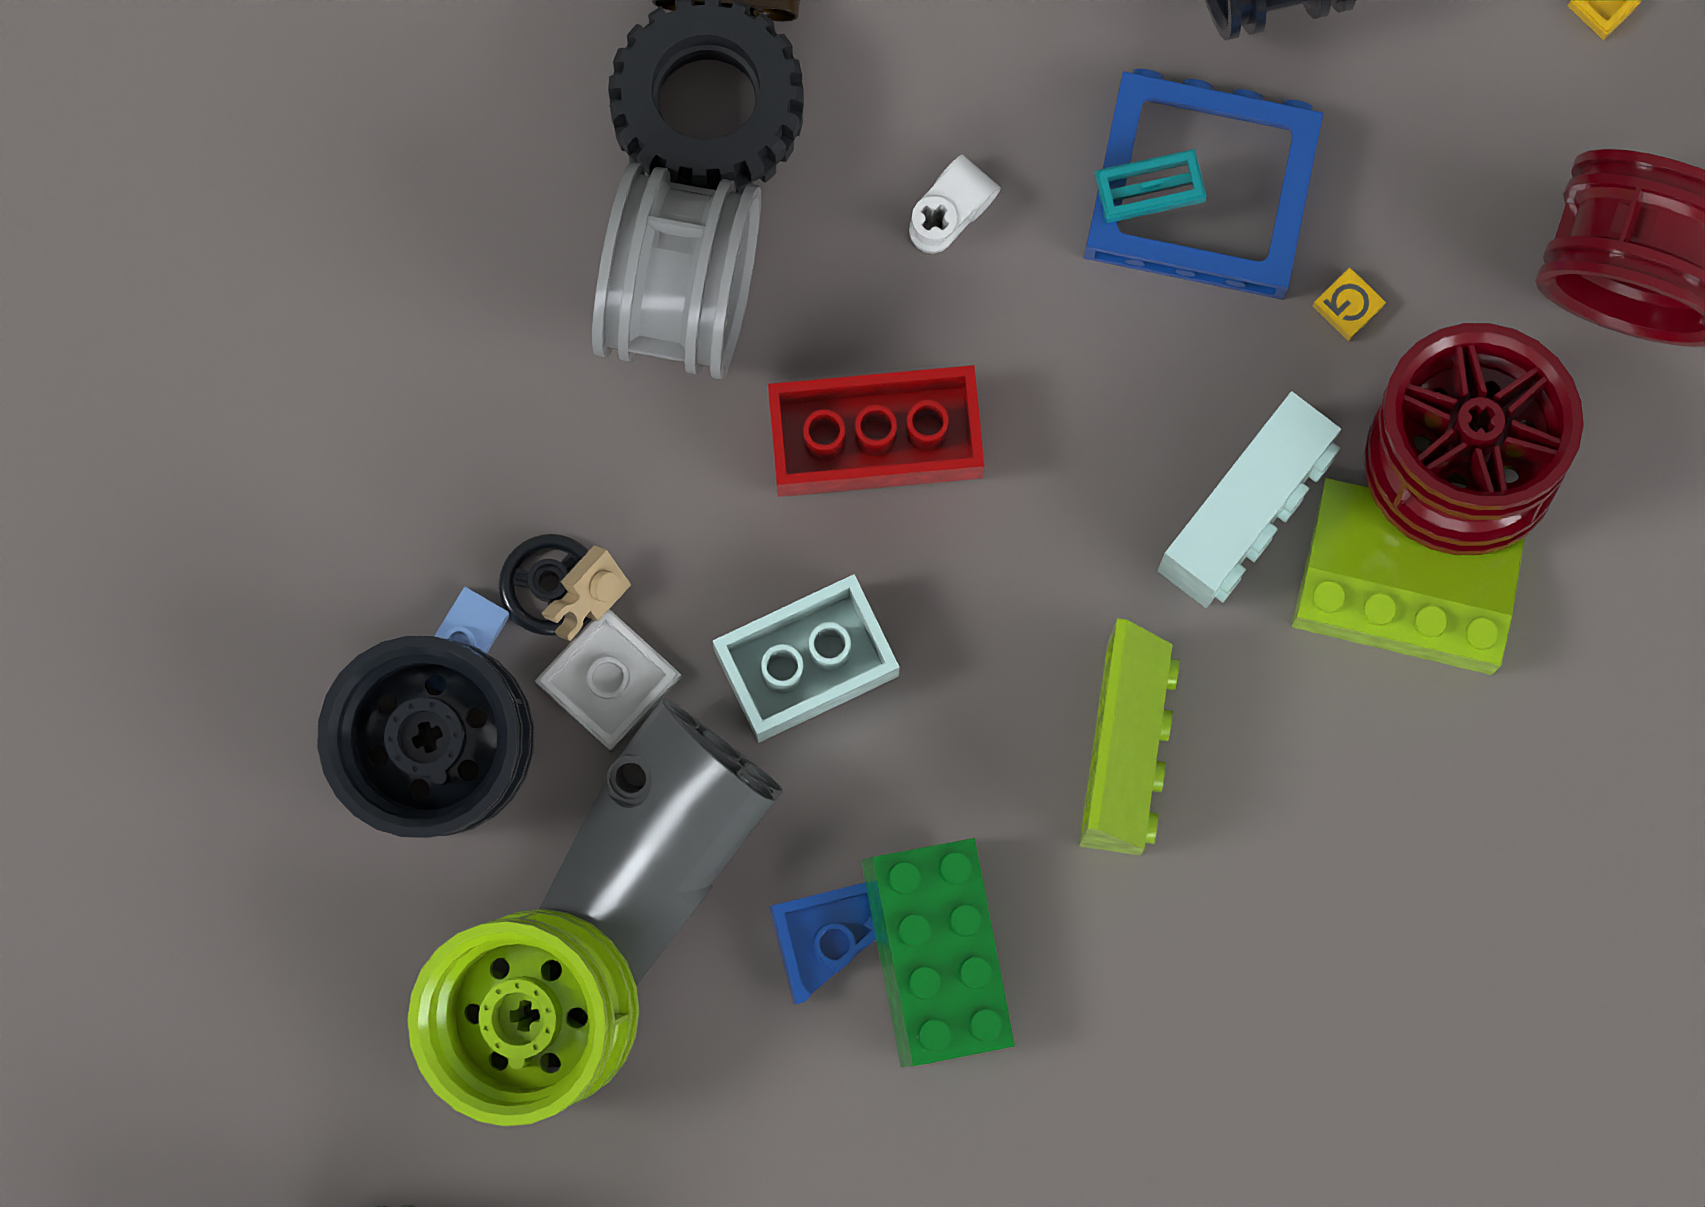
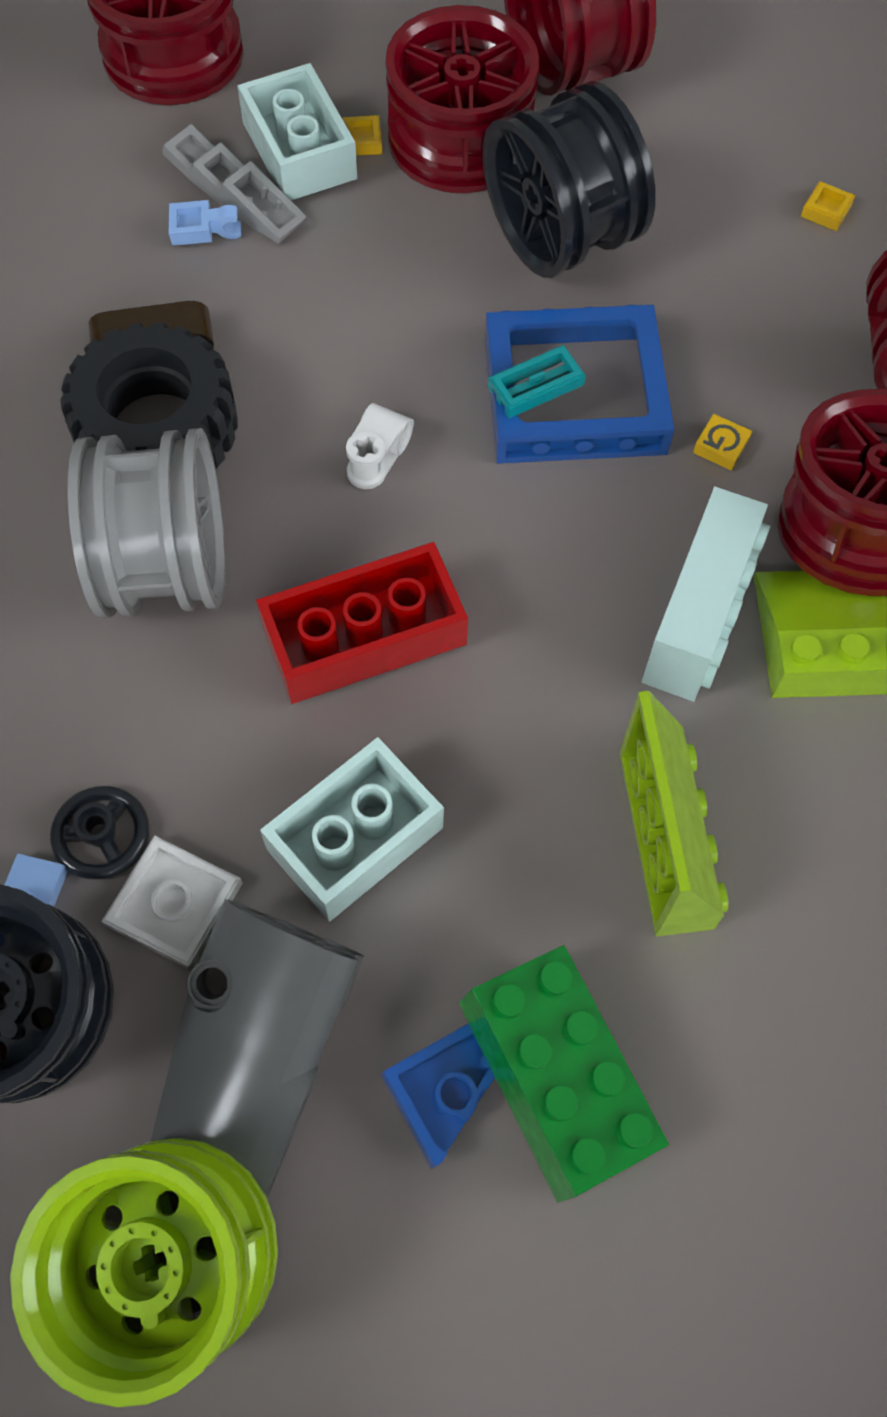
camera: 15 degrees left, 15 degrees down
tan plate [541,545,631,641] -> none

